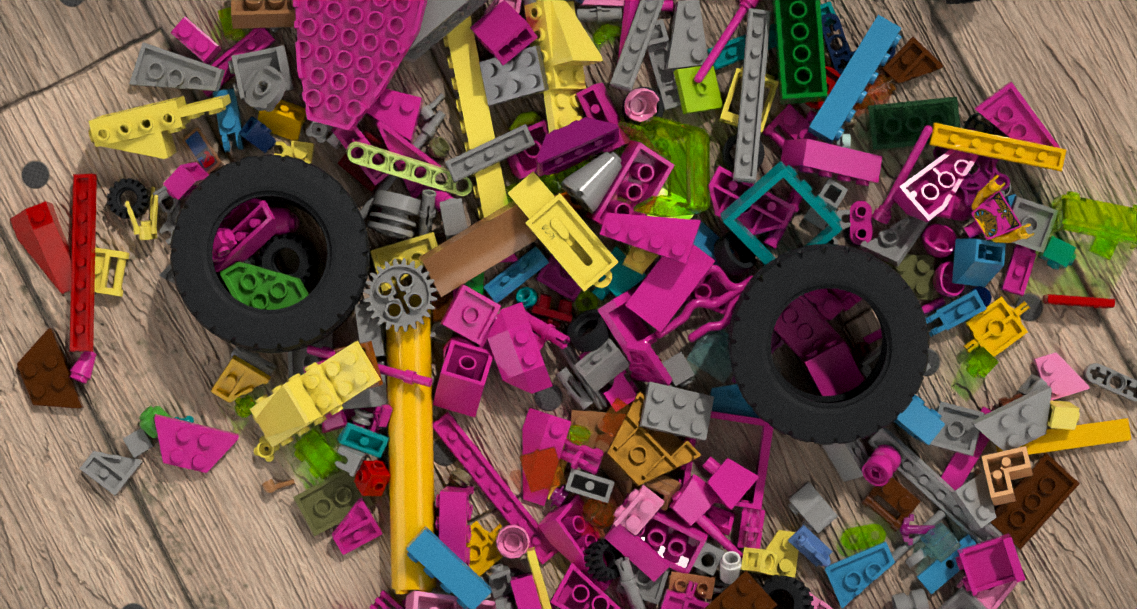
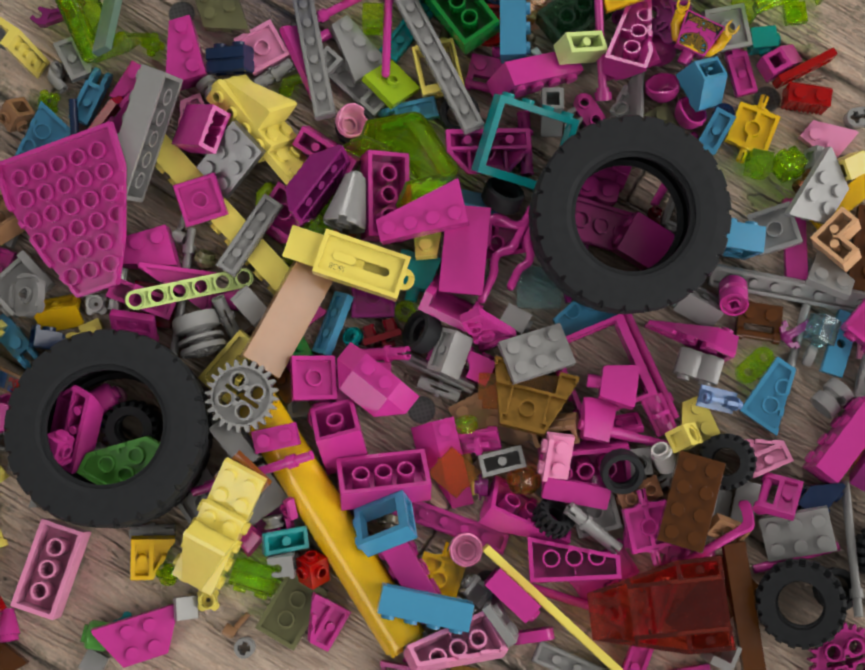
camera: 25 degrees left, 5 degrees down
none -> bright pink brick [10,518,92,620]
none -> dark pink plate [109,309,159,342]
none -> dark pink plate [173,173,229,227]
none -> light grey tile [173,595,198,621]
none -> light grey bush [234,637,256,659]
none -> dark pink plate [251,422,301,454]
none -> dark pink brick [336,449,432,511]
none -> dark azure window [353,490,418,557]
none -> clear neon green panel [362,3,384,35]
none -> dark azure hinge [378,96,439,130]
none -> yellowish green brick [553,30,608,65]
none -> black tyre [599,448,645,494]
none -> dark pink bar [623,314,680,419]
none -> dark pink wedge [644,320,739,362]
none -> dark pink slope [756,44,804,83]
none -> clear neon green brick [768,146,809,183]
none -> red brick [781,82,833,115]

